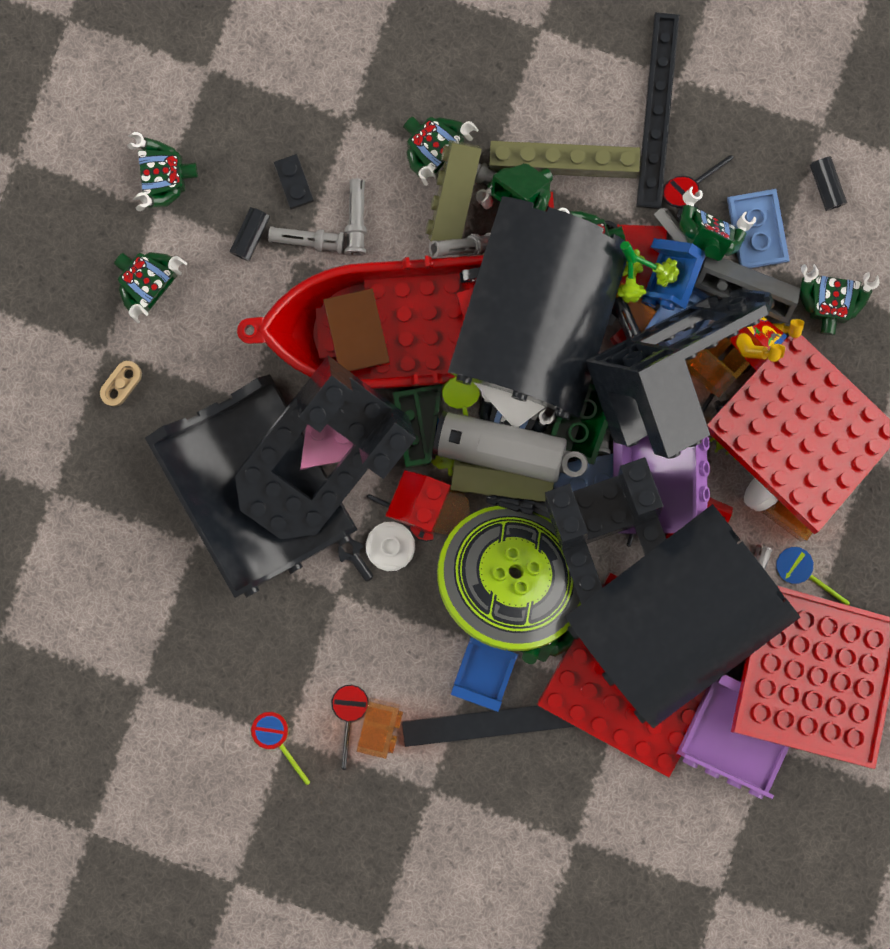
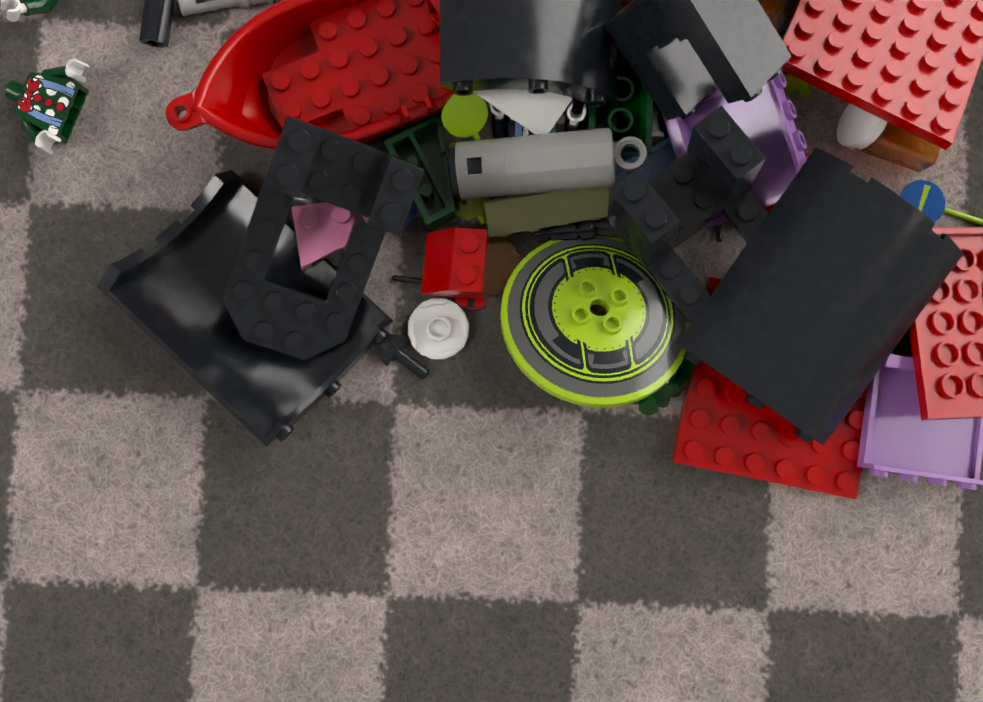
camera: 10 degrees left, 0 degrees up
tan plate [100,361,142,407] -> none
piece [251,712,310,785] -> none
reddish brown tile [323,288,390,372] -> none
piece [331,685,369,770] -> none
clear orange piece [356,698,403,759] -> none
black tile [402,705,576,747] -> none
blue panel [451,637,519,712] -> none

